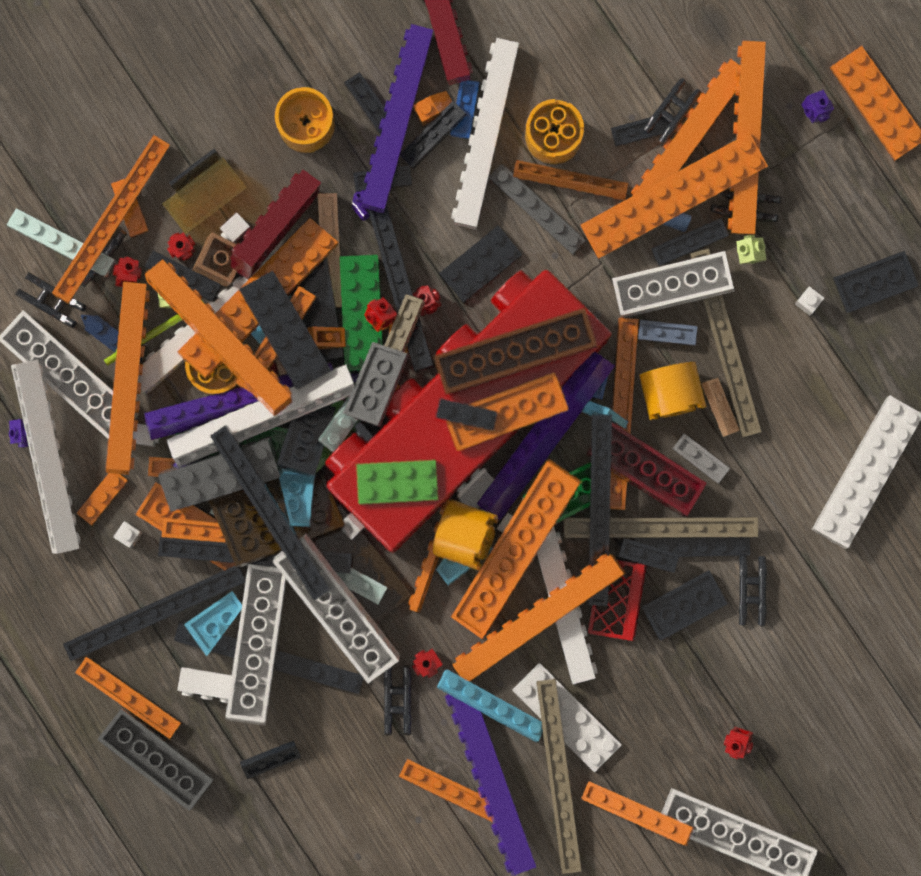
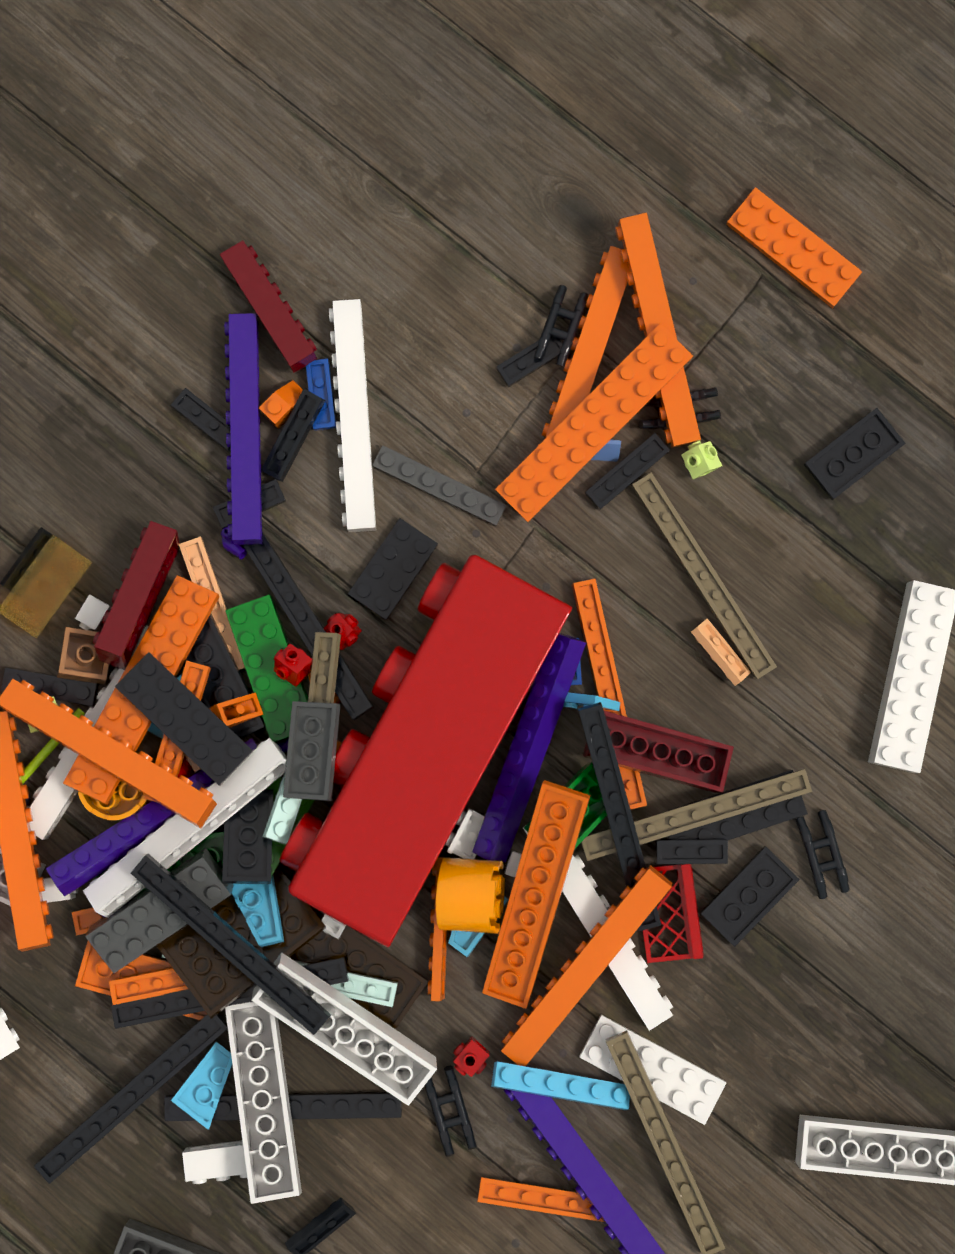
camera: 25 degrees left, 0 degrees up
orange plate [75,657,181,739] -> none
orange plate [77,473,128,525] -> none
white brick [114,521,143,548] -> none
red brick [167,232,196,261] -> none
light orange brick [275,87,335,153] -> none
black plate [354,421,384,441] -> none
bright green plate [357,460,438,504] -> none
reddish brown brick [434,308,597,396] -> none
black plate [436,398,498,431] -> none
orange plate [446,373,568,451] -> none
dark orange plate [513,160,628,200] -> none
light orange brick [525,99,584,164] -> none
orange plate [581,781,694,846] -> none
white brick [612,251,735,318] -> none
sand blue plate [638,320,697,346] -> none
light orange brick [639,361,706,420] -> none
light grey plate [672,434,730,484] -> none
red brick [724,726,753,759] -> none
white brick [795,287,824,316] -> none
dark purple brick [801,90,834,123] -> none

